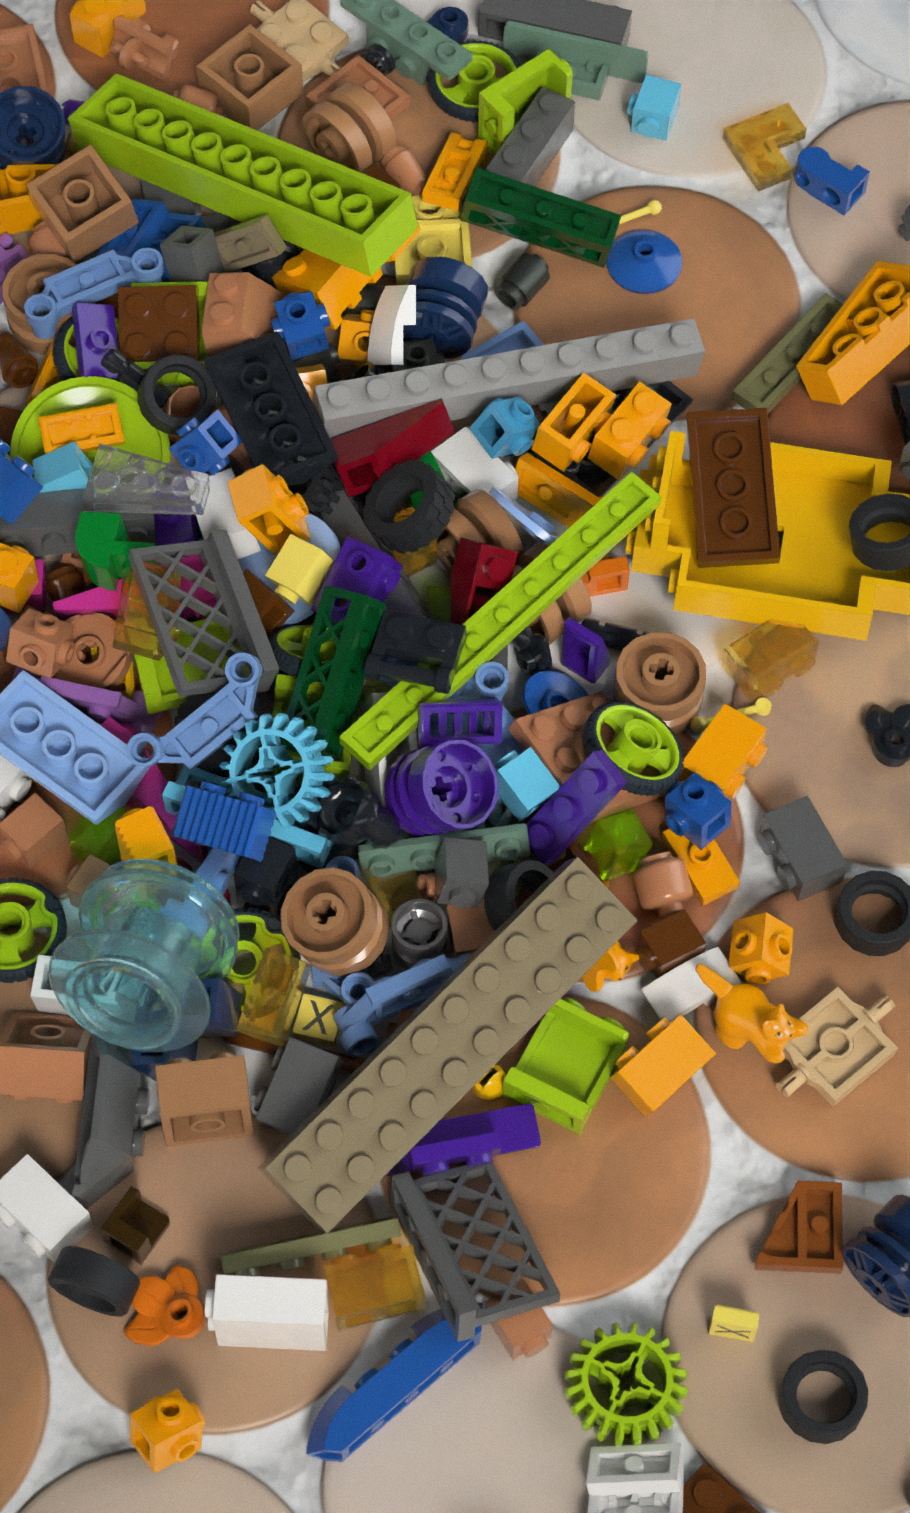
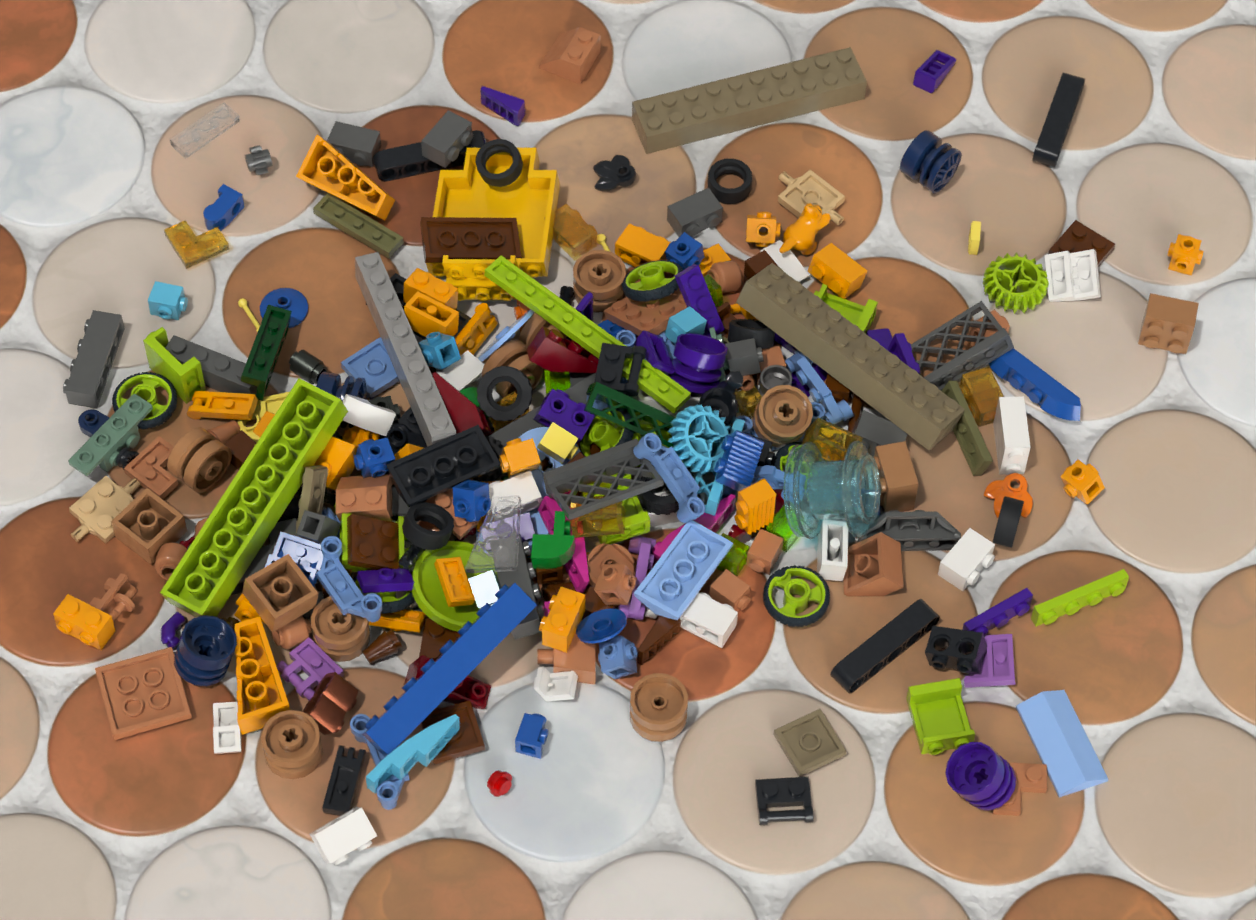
camera: 95 degrees left, 5 degrees down
dark brown panel [101,1186,170,1265] -> none
sand green bracket [503,21,649,101] -> none
dark orange wing [755,1181,843,1274] -> none
black tyre [778,1350,869,1444] -> none

